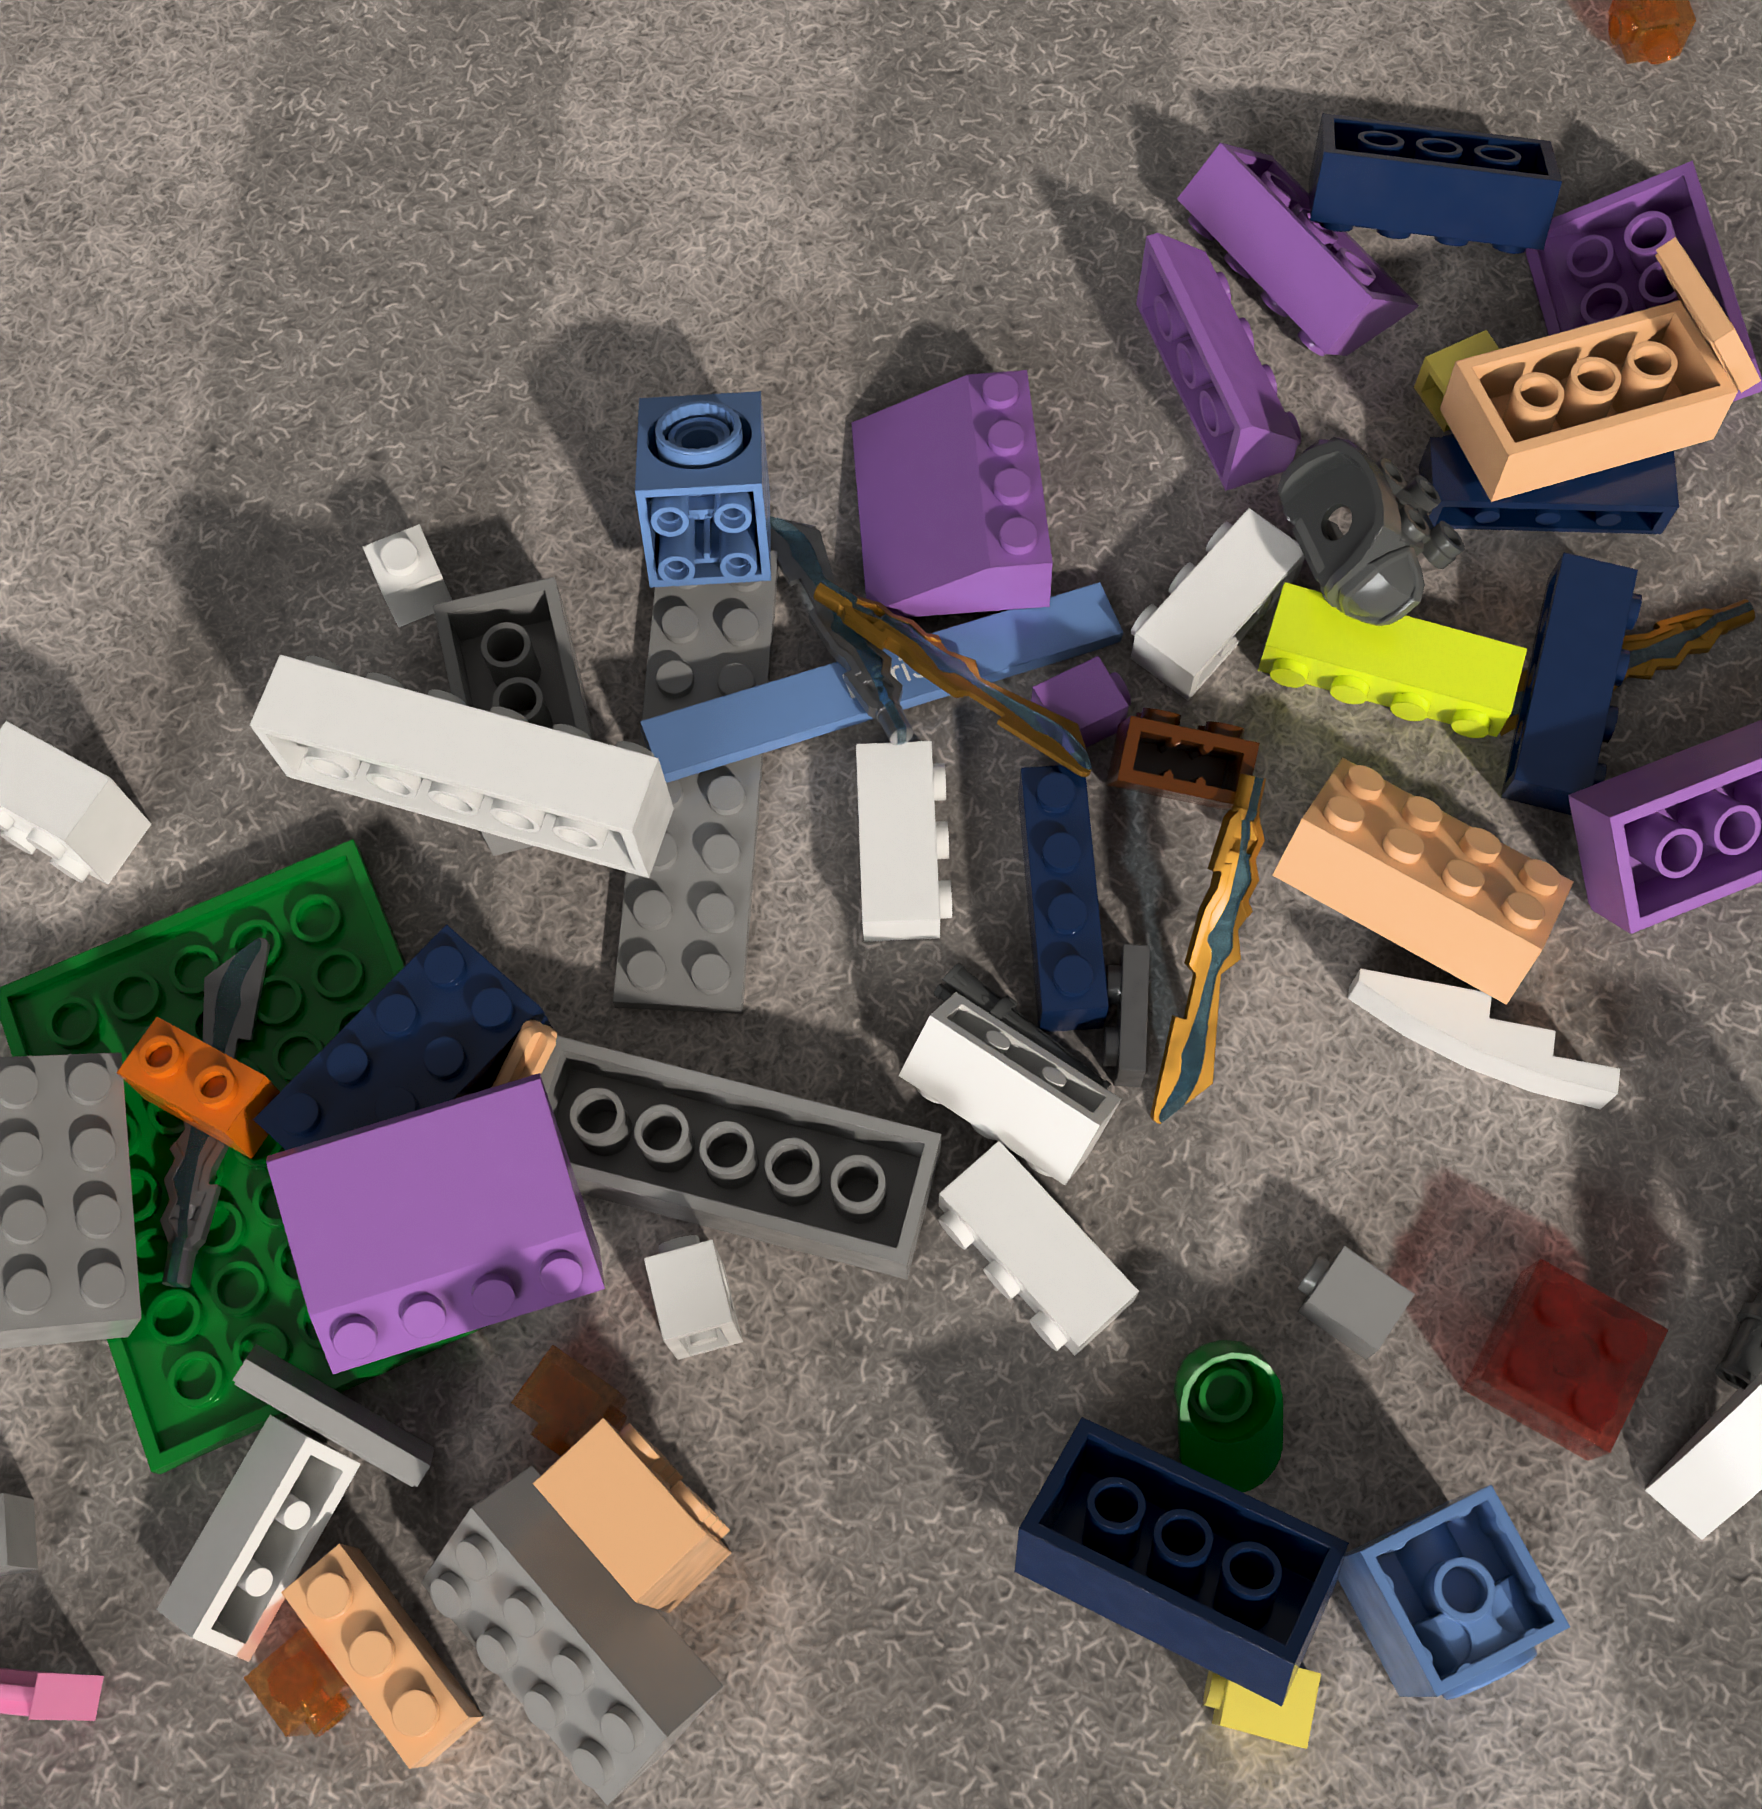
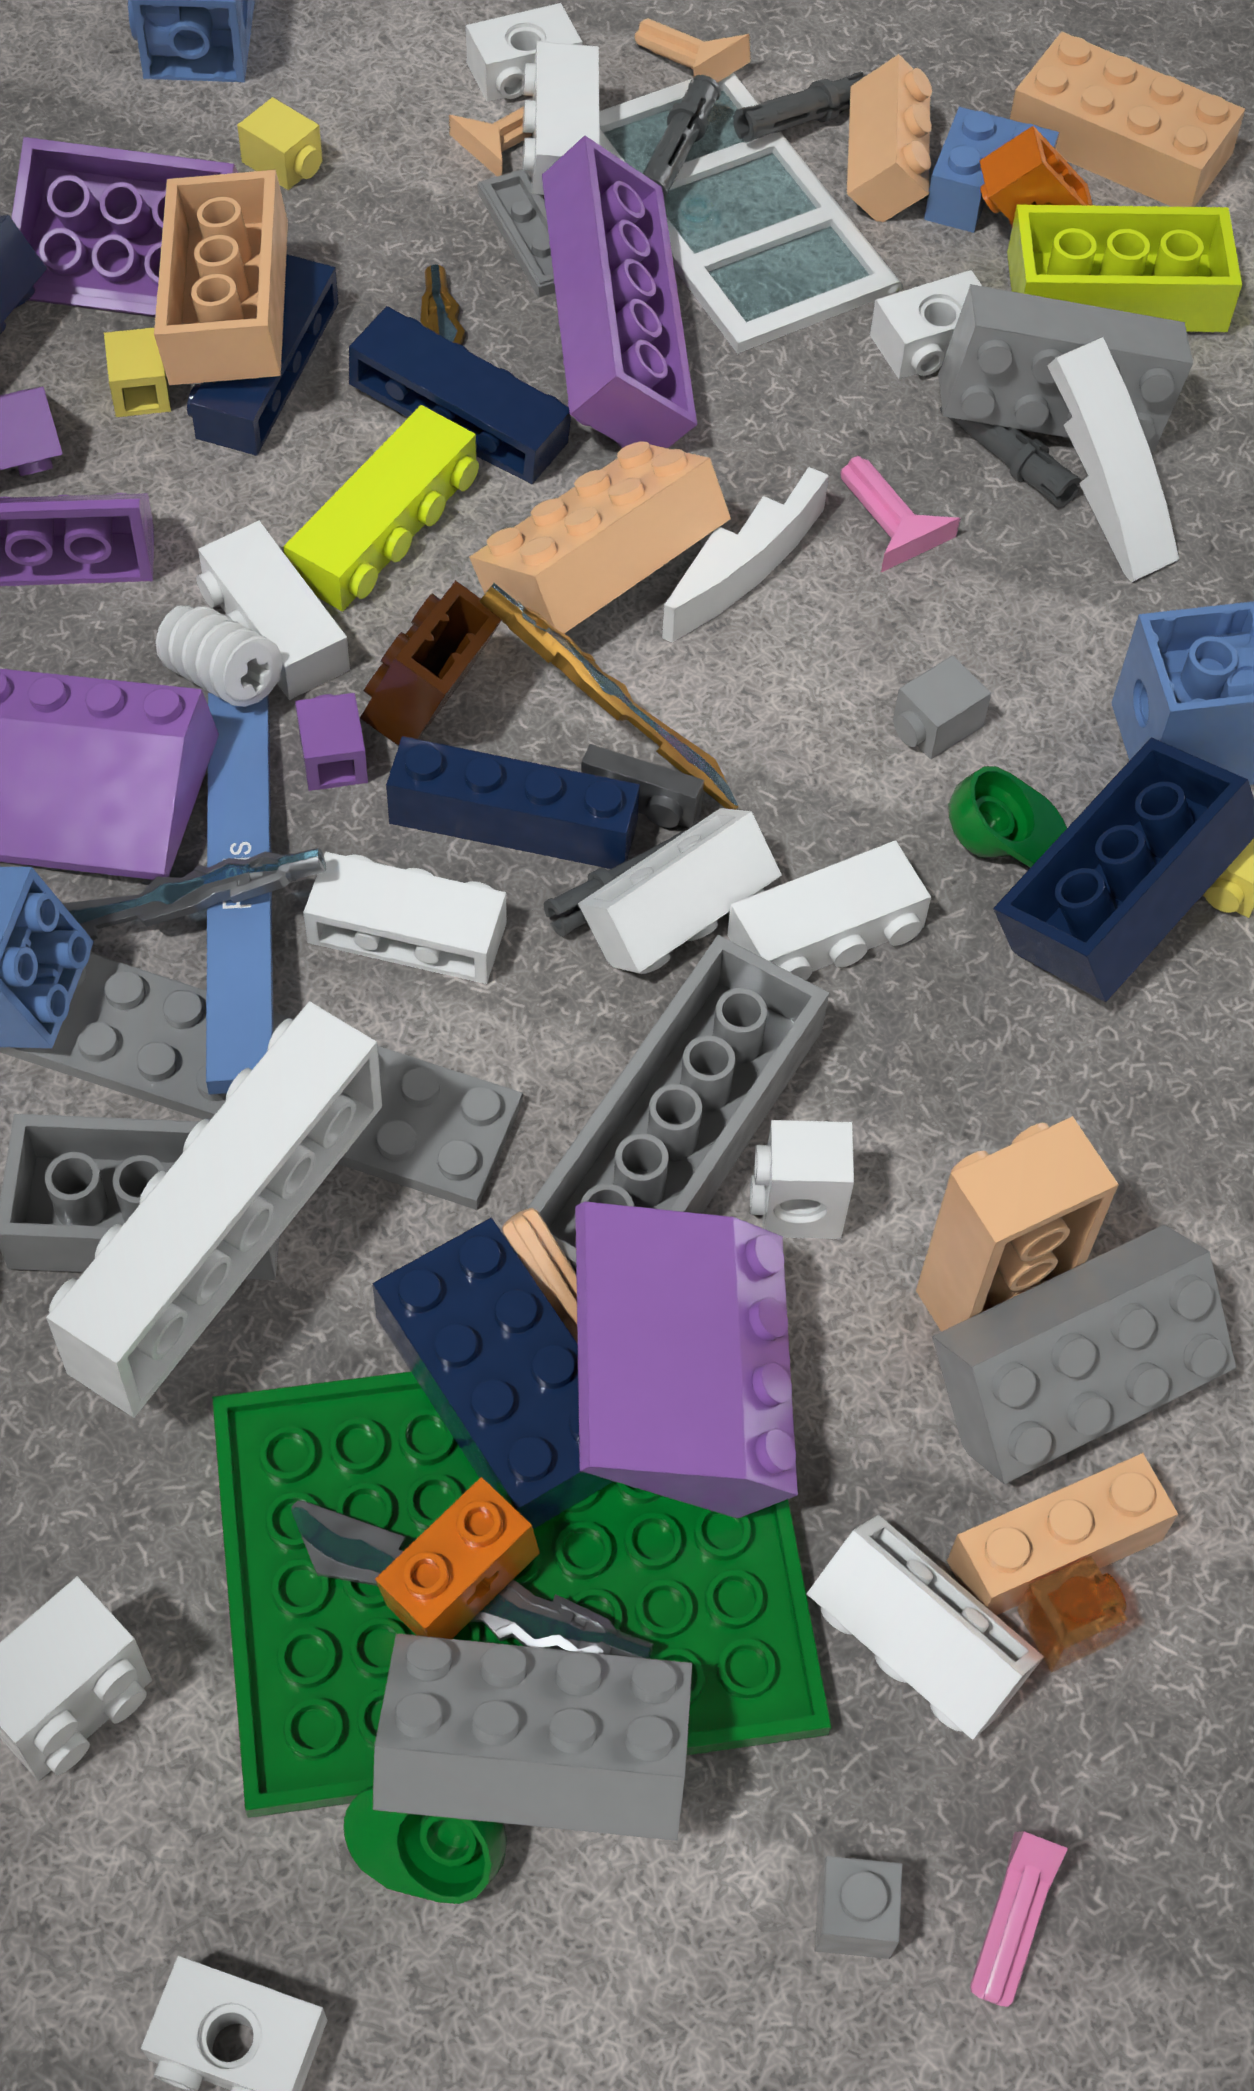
camera: 80 degrees left, 10 degrees down
light grey tile [233,1344,435,1487] -> none
clear orange brick [511,1345,627,1457] -> none
pearl gold sword [813,578,1092,777] -> none
dark grey piece [1277,437,1465,626] -> none
clear red brick [1462,1258,1669,1461] -> none
light nougat tile [1655,237,1761,393] -> none
none -> white piece [156,605,282,707]
none -> bright pink piece [840,456,960,573]

